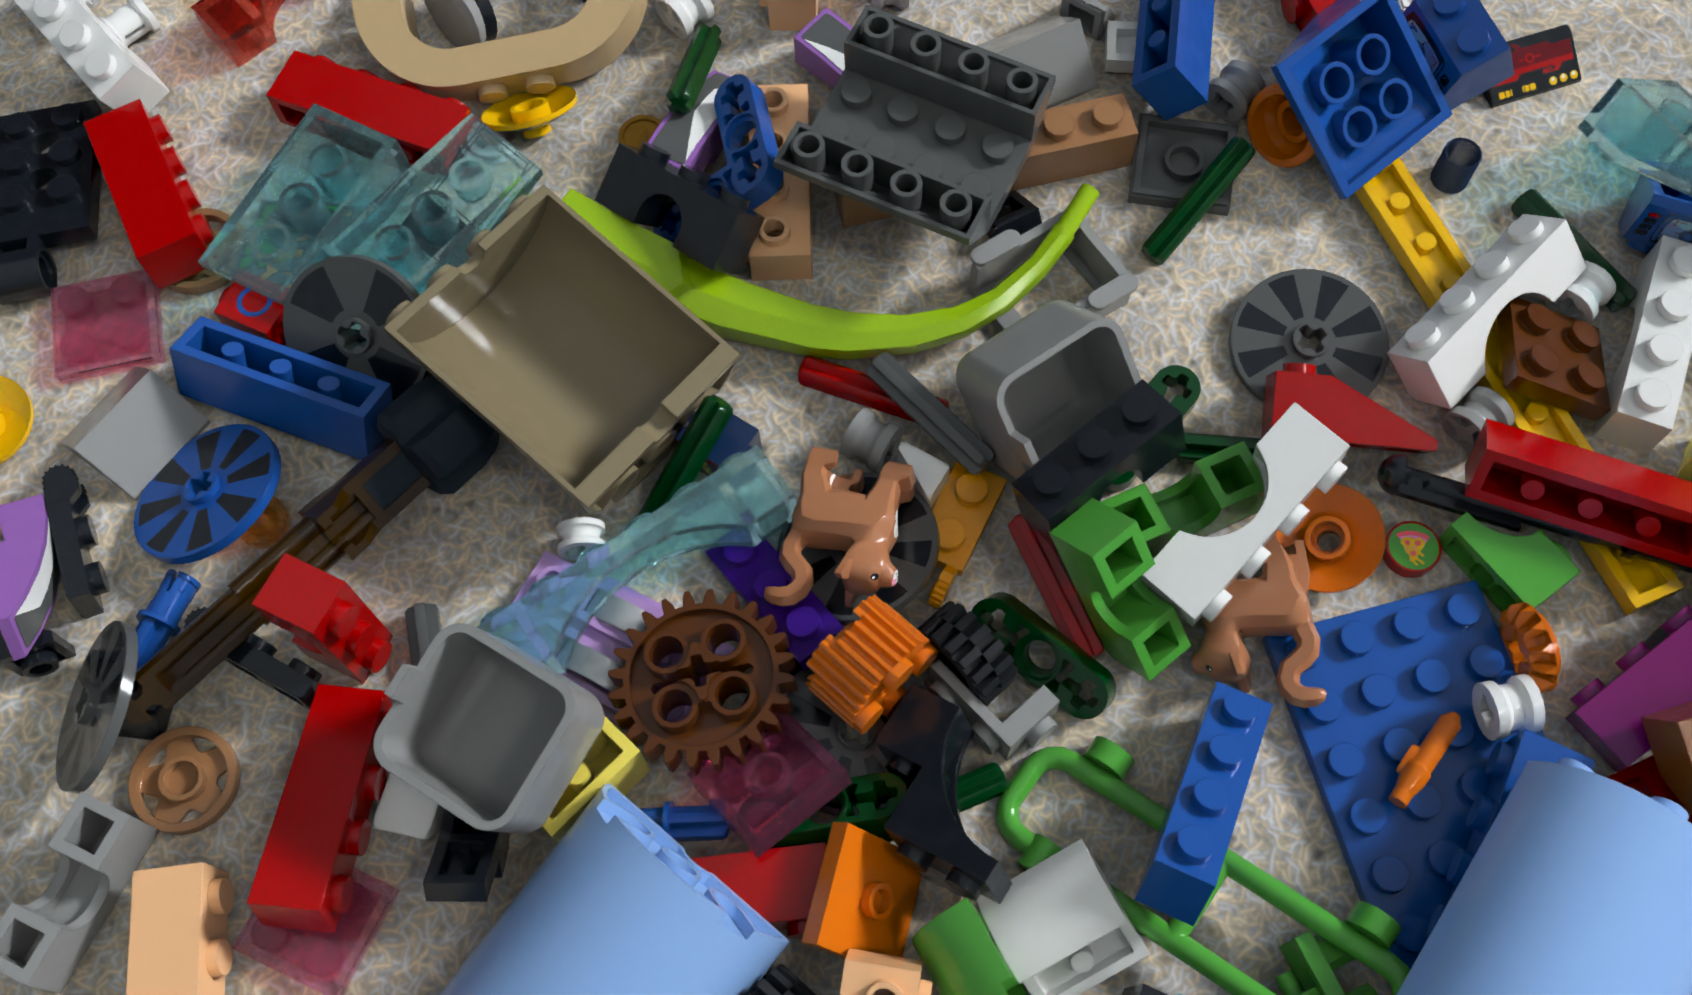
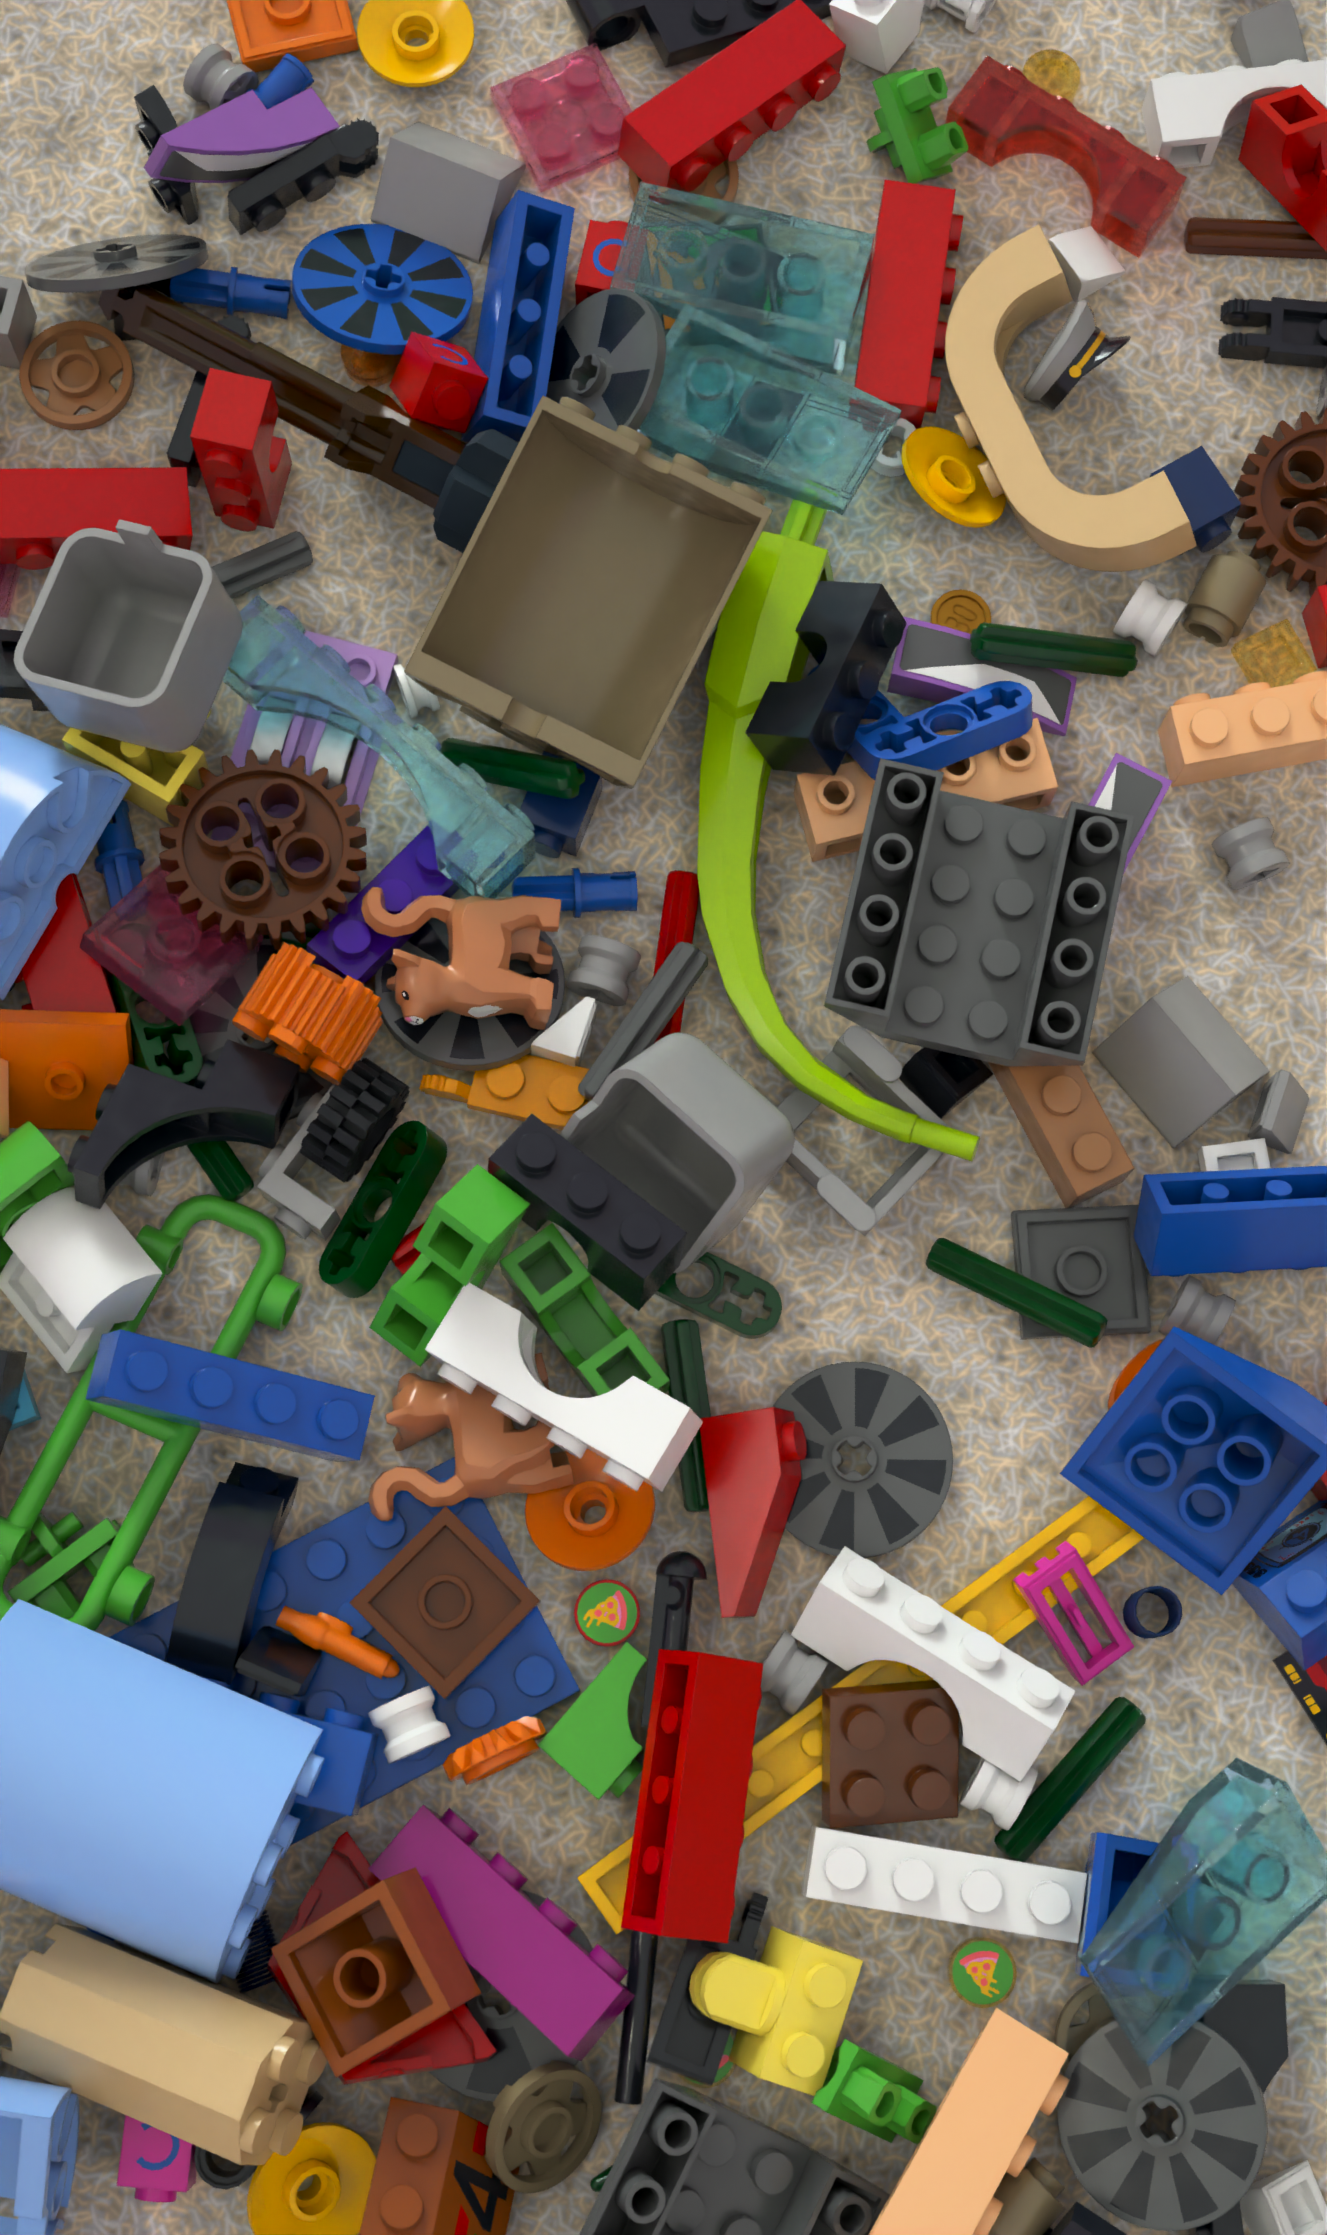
camera: 70 degrees right, 10 degrees up
none -> black arch [166,1462,299,1685]
none -> black slope [235,1626,322,1697]
none -> reddish brown plate [349,1506,541,1699]
none -> red brick [389,331,488,433]
none -> blue axle [512,868,638,918]
none -> bright green hips [866,67,969,184]
none -> dark pink tile [1013,1541,1134,1686]

